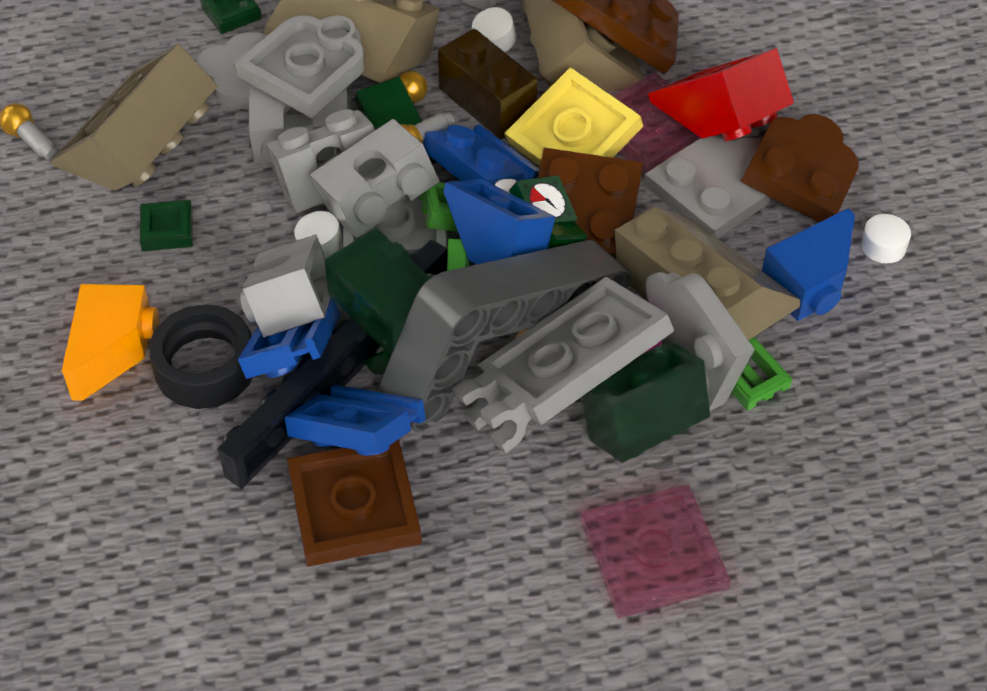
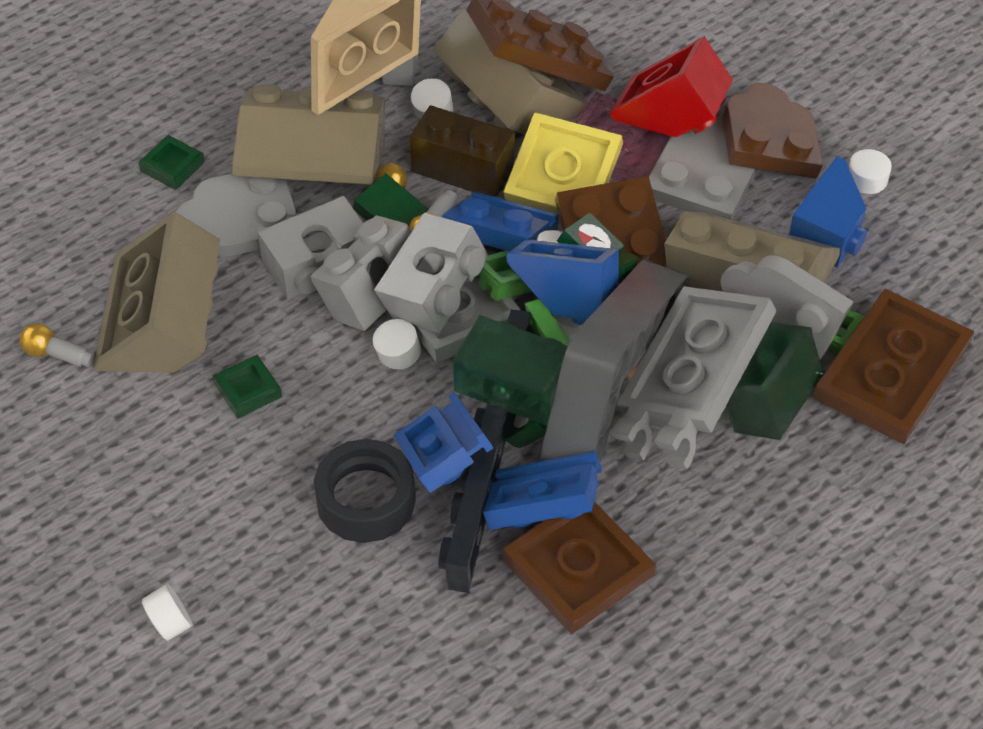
camera: 25 degrees left, 0 degrees up
light orange slope [62,284,159,401] -> none
light grey plate [235,16,365,118] -> none
light grey brick [240,234,335,338] -> none
clear pink tile [580,484,731,619] -> none
none -> reddish brown plate [813,288,974,444]

